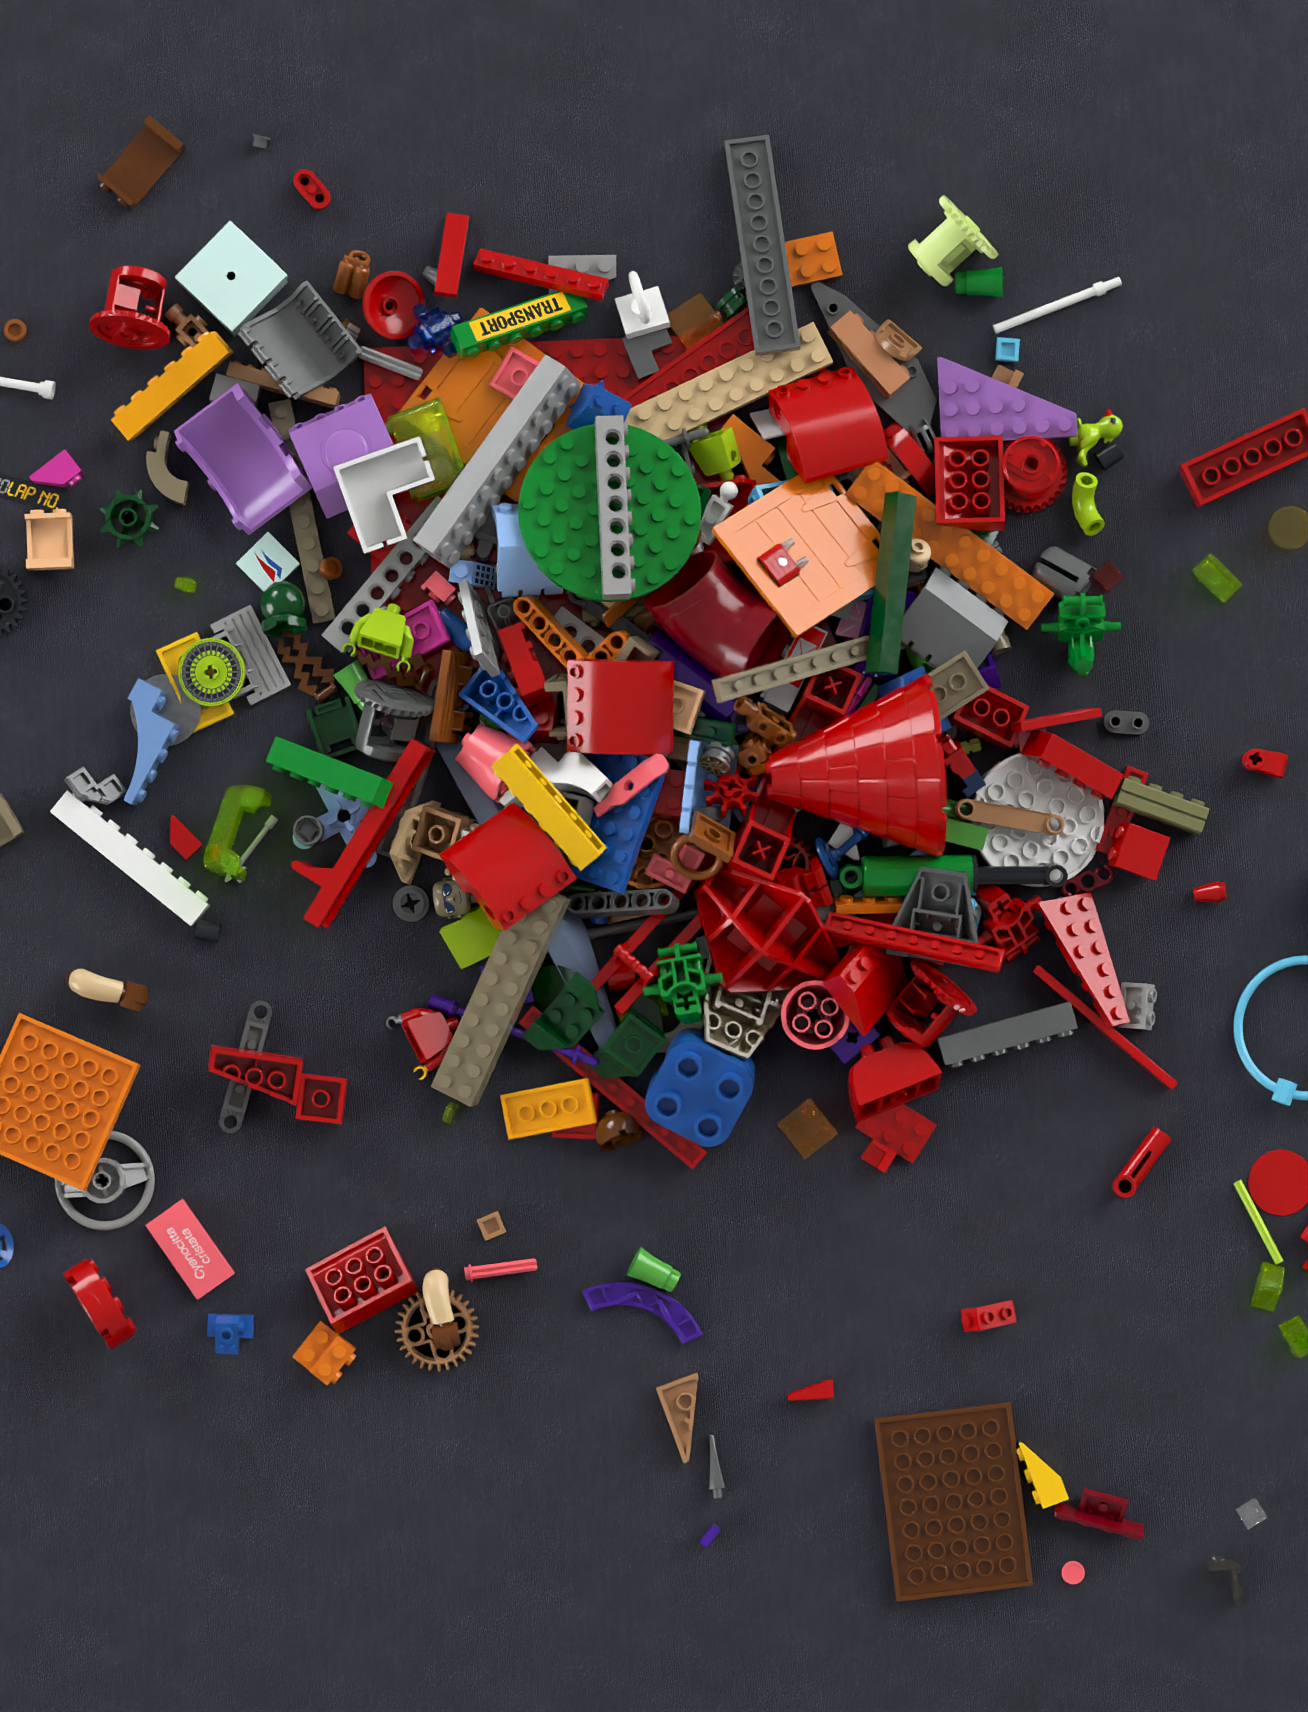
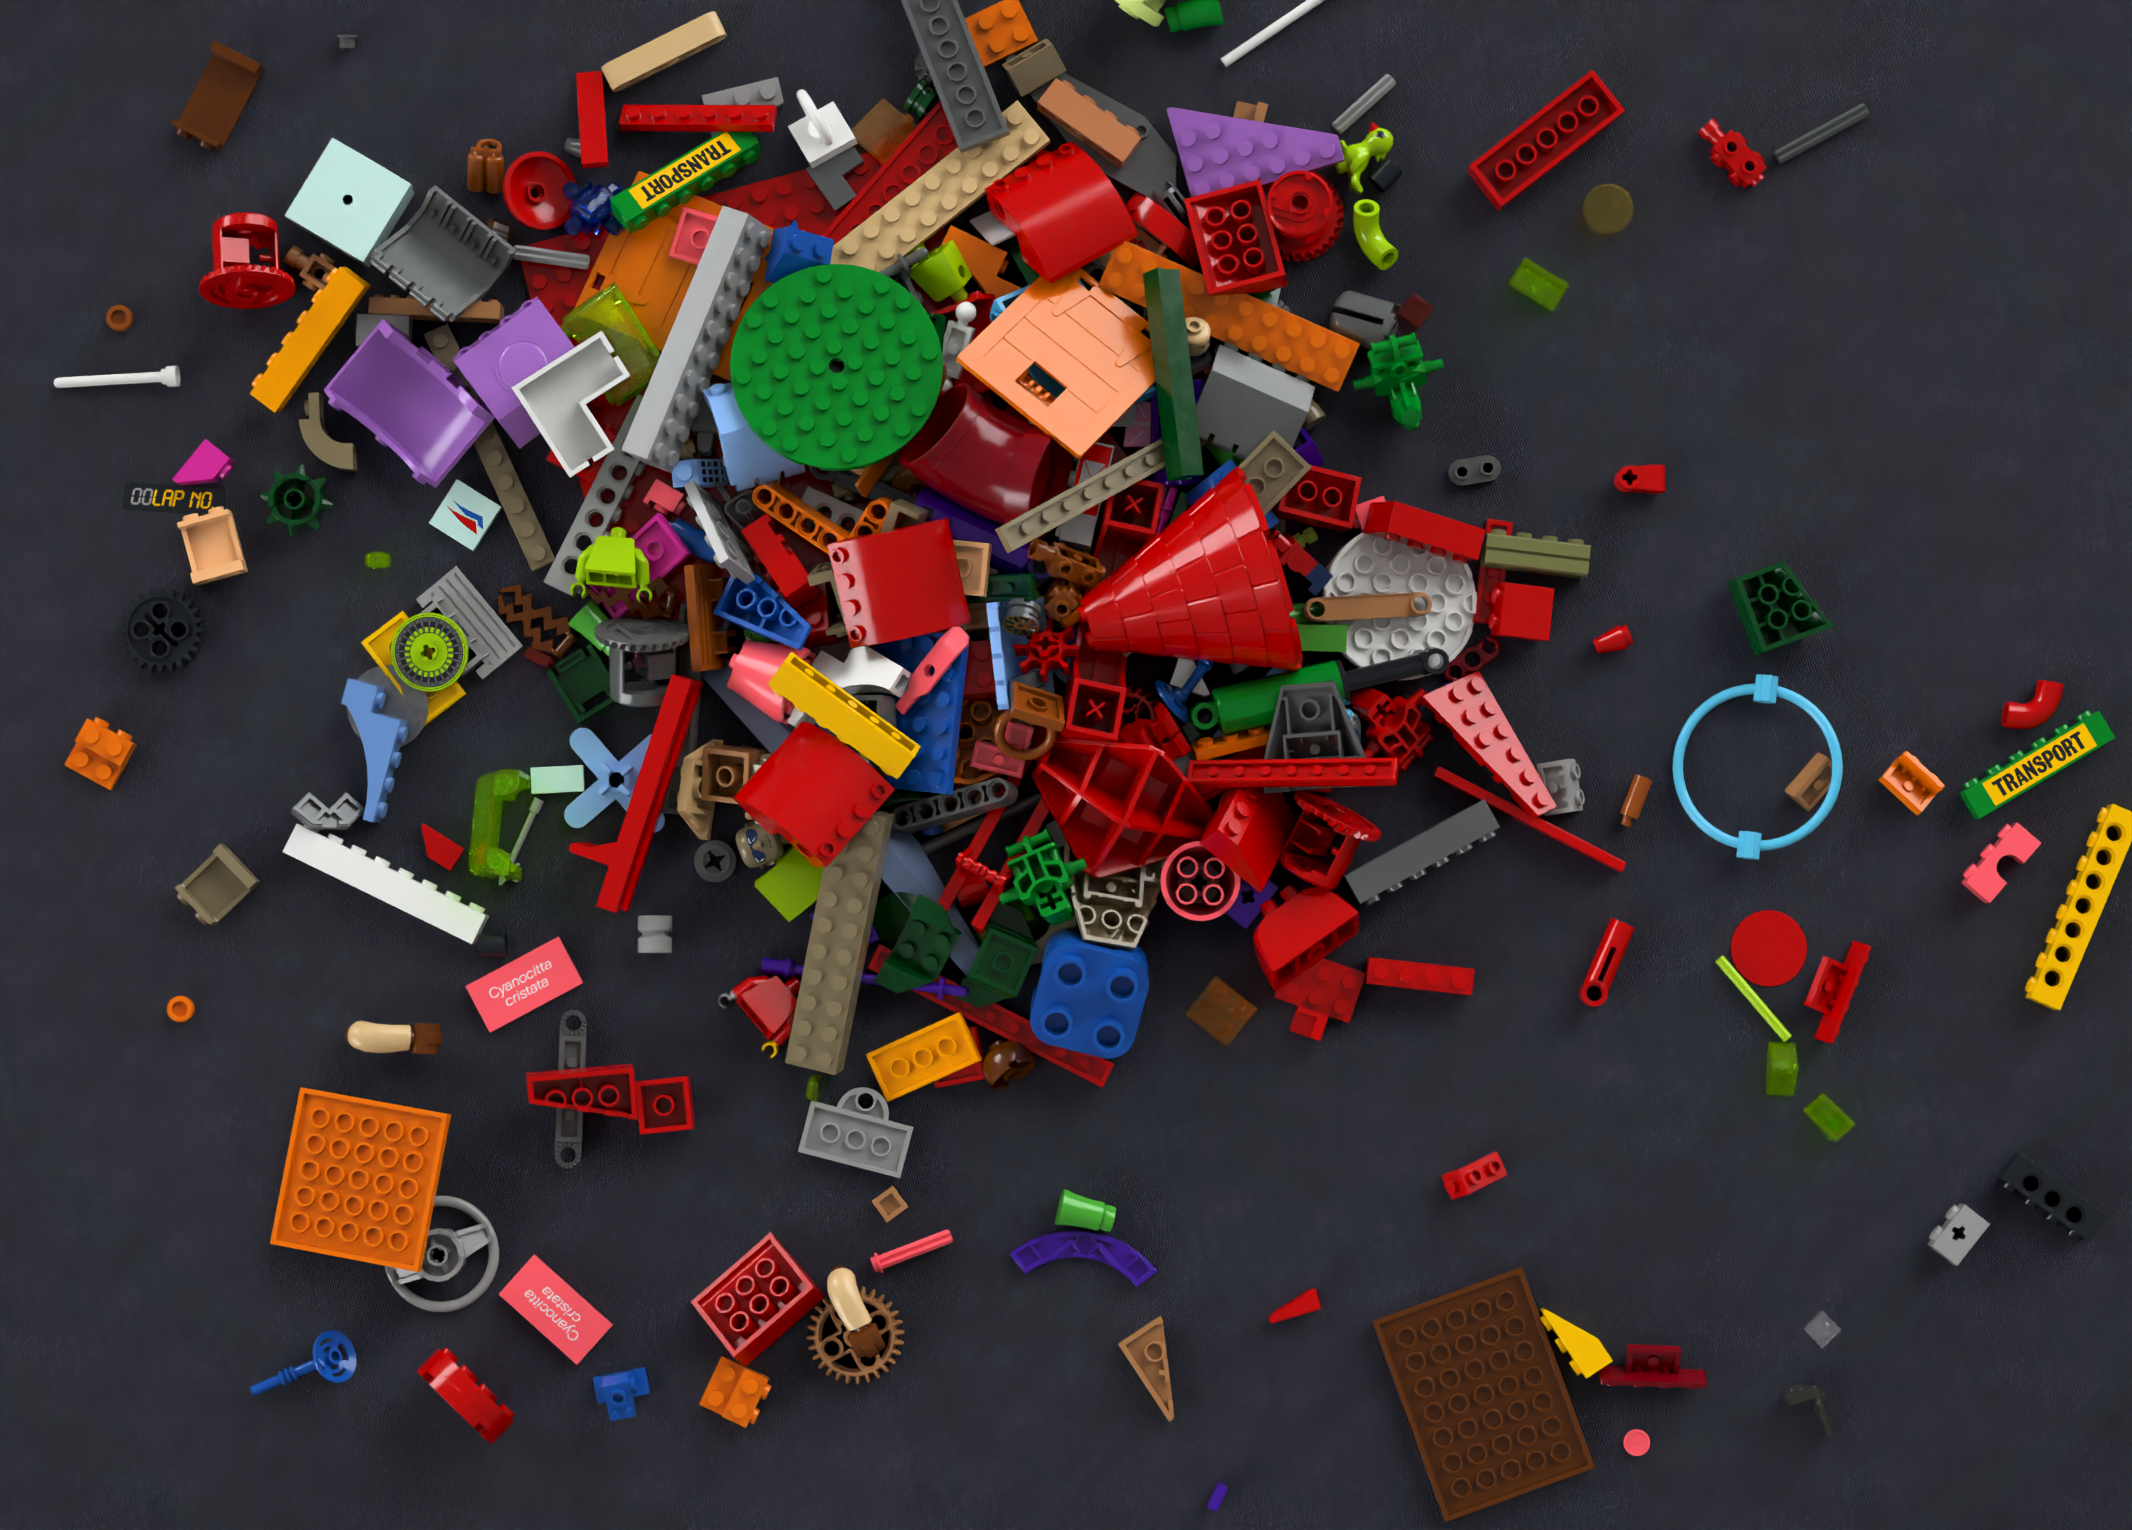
camera: 10 degrees left, 0 degrees up
dark green tile [260,581,307,637] -> none
green brick [266,736,393,809] -> none
red plate [293,169,331,210] -> none
dark grey wheel [293,815,325,846] -> none
dark orange tile [319,557,342,580] -> none
light grey brick [594,415,635,600] -> none
dark grey piece [709,1435,725,1498] -> none
piece [757,538,809,587] -> none
medium nougat tile [875,319,922,361] -> none
medium azure tile [995,337,1020,363] -> none
red tile [1010,708,1102,731] -> none
none -> coral tile [465,936,584,1033]
none -> clear red tile [523,647,554,668]
none -> light aqua tile [530,765,585,794]
none -> tan beam [601,11,727,92]
none -> light grey wheel [638,915,672,953]
none -> light grey plate [798,1087,914,1178]
none -> dark tan panel [1002,38,1067,97]
none -> light grey axle [1332,74,1396,134]
none -> red brick [1364,957,1475,995]
none -> dark orange cylinder [1620,774,1652,828]

